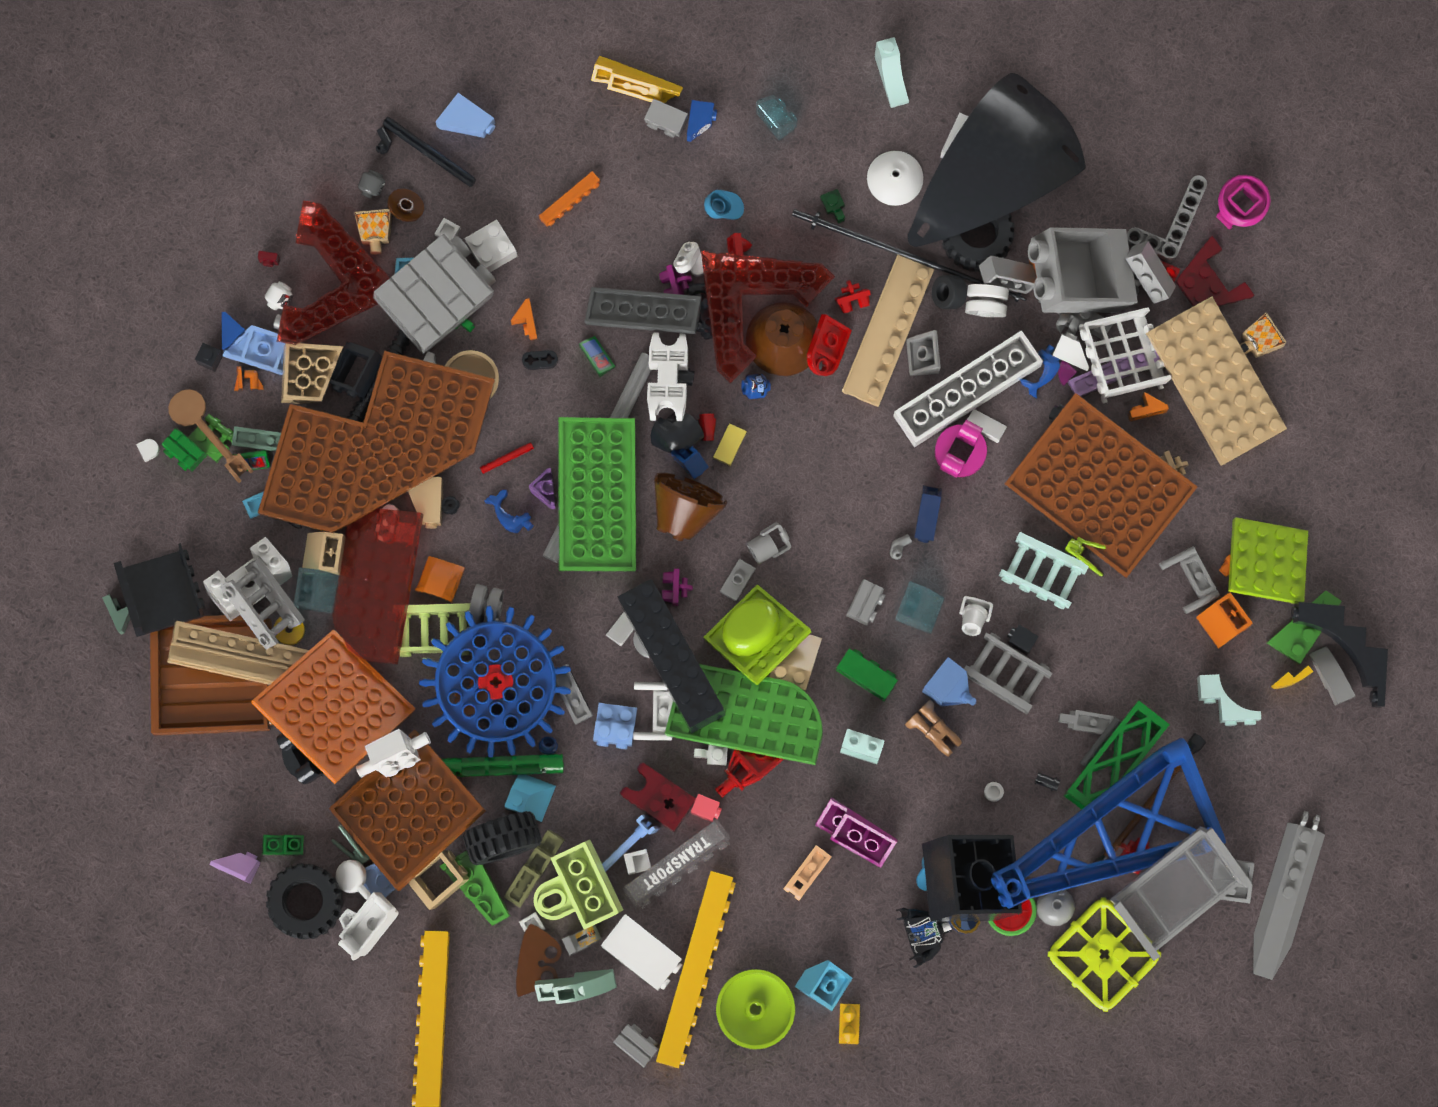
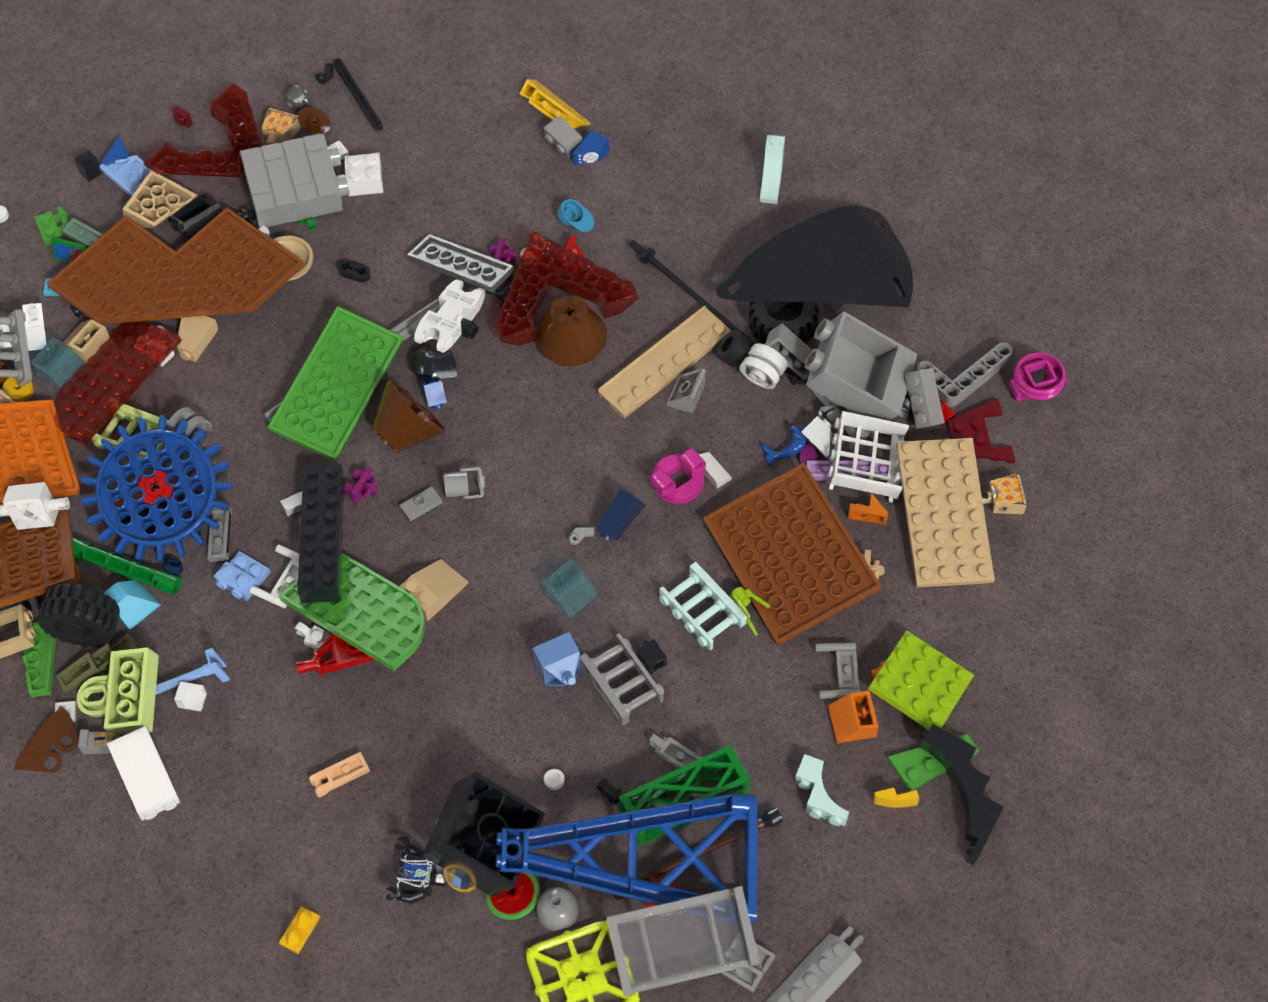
camera: 25 degrees right, 20 degrees down
green brick [161,428,207,472] -> none
medium nougat piece [168,389,254,483] -> none
orange piece [234,366,263,391] -> none
white head [265,281,293,311] -> none
orange slope [415,556,465,603] -> none
light blue slope [436,93,495,138] -> none
black plate [442,496,460,515] -> none
red bar [479,442,534,474] -> none
blue animal [484,490,534,533] -> none
orange slope [511,298,537,340] -> none
medium lavender slope [529,468,556,509] -> none
sand green slope [535,969,617,1004] -> none
orange piece [539,171,600,227] -> none
slope [579,336,615,377] -> none
light grey brick [613,1024,659,1068] -> none
dark red brick [619,763,696,833] -> none
clear brick [622,819,731,909] -> none
yellow brick [656,871,736,1068] -> none
white plate [673,242,700,273] -> none
coral brick [691,794,722,822] -> none
red cone [697,414,716,441] -> none
lime piece [703,584,811,685] -> none
light yellow tile [713,423,747,466] -> none
lime dish [716,969,795,1049] -> none
blue head [741,374,771,399] -> none
clear light blue slope [756,94,797,141] -> none
medium azure slope [795,960,853,1011] -> none
red tile [807,314,852,376] -> none
magenta slope [815,797,898,868] -> none
dark green plate [820,189,845,224] -> none
red hips [834,280,871,313] -> none
green brick [836,649,898,702] -> none
light aqua panel [840,729,884,764] -> none
light grey brick [846,579,886,626] -> none
white dish [867,151,923,206] -> none
white brick [894,330,1043,447] -> none
medium nougat piece [904,699,962,757] -> none
white piece [959,596,993,636] -> none
light grey slope [1309,646,1355,706] -> none

